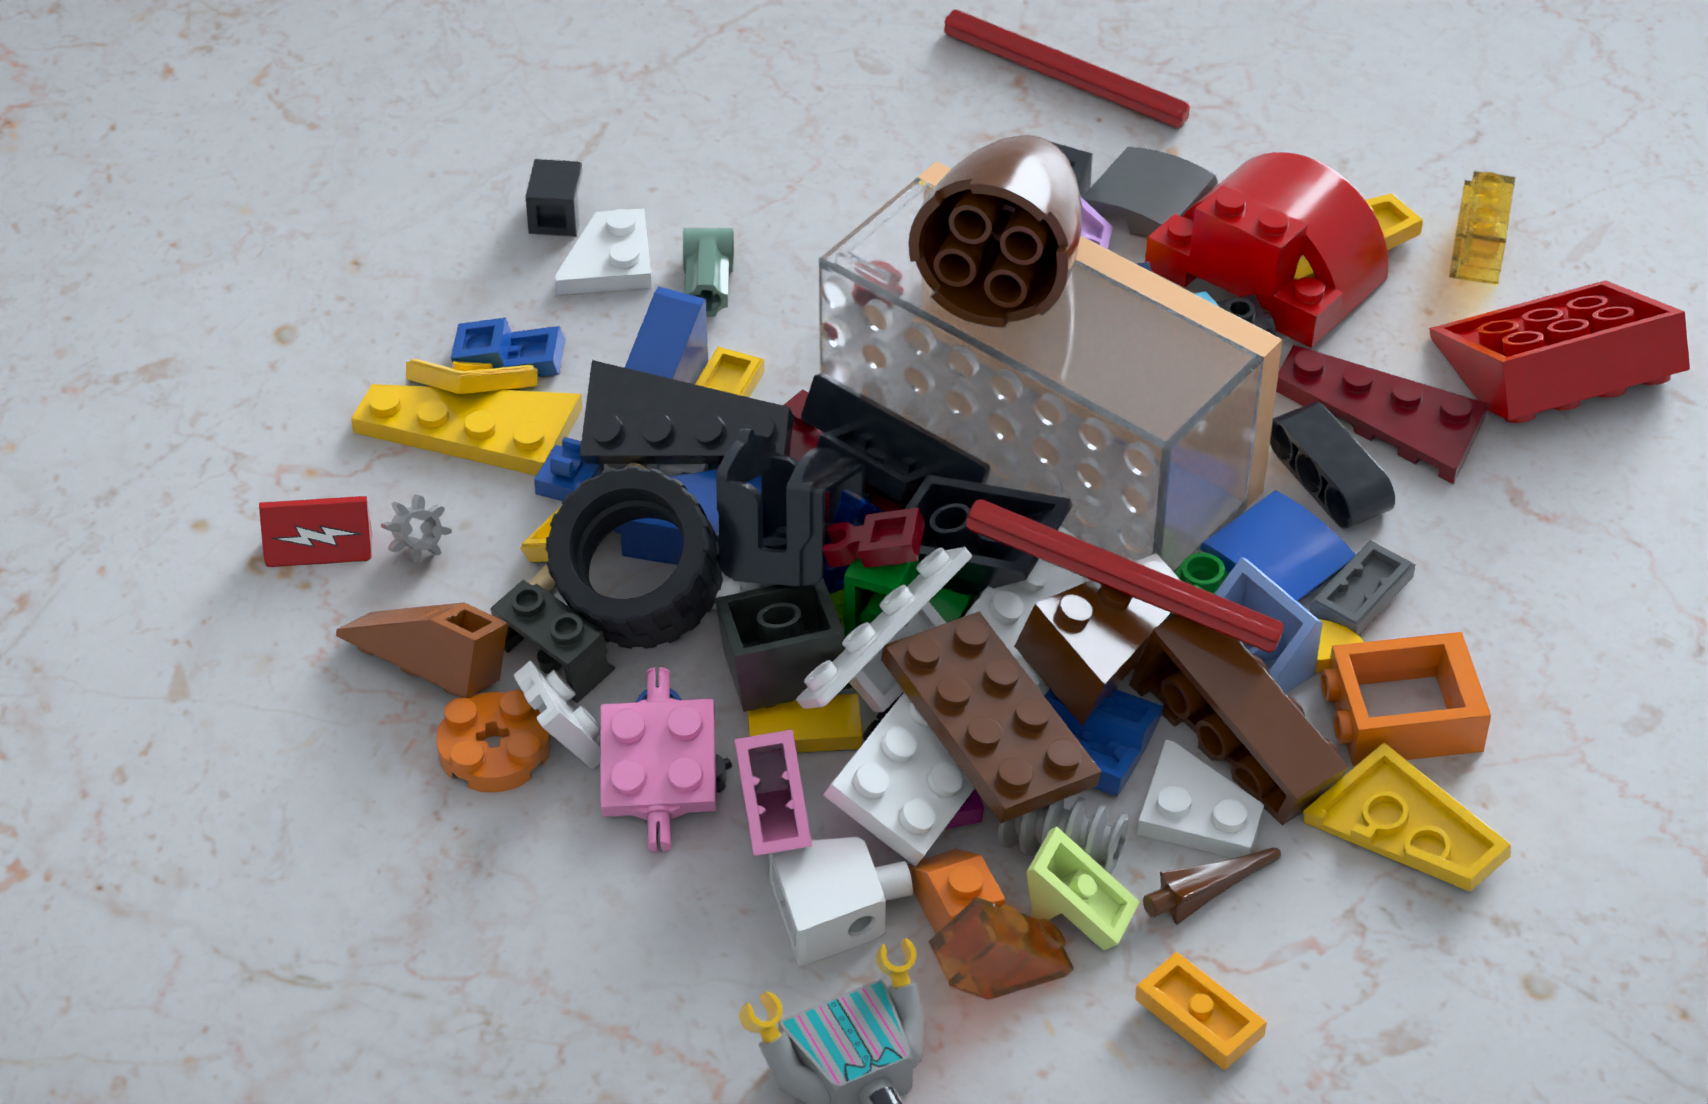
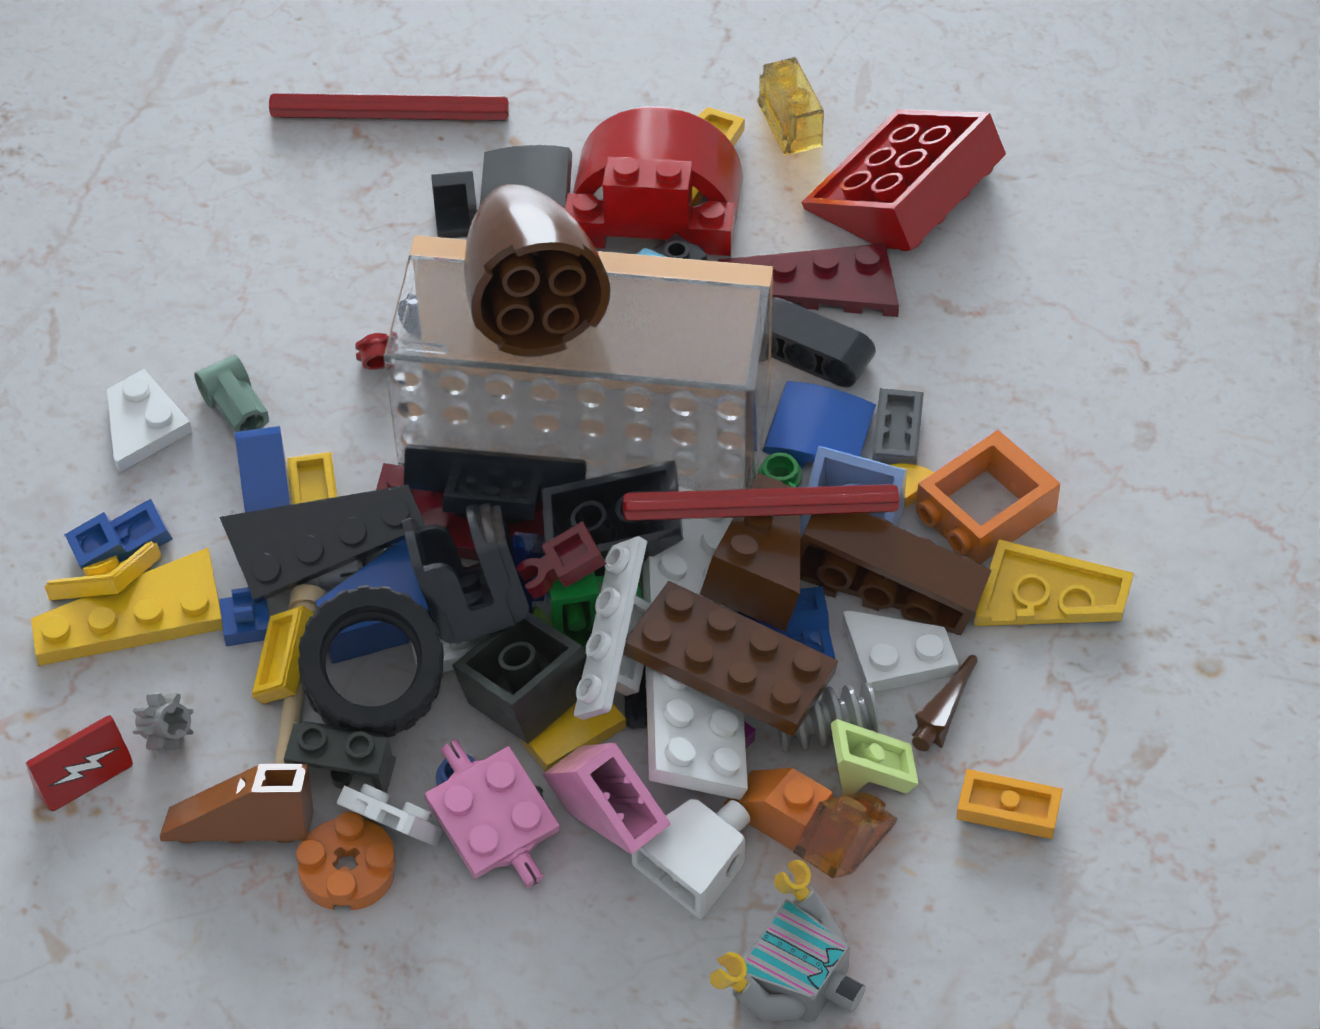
camera: 30 degrees left, 5 degrees up
black panel [525,159,582,237] -> none

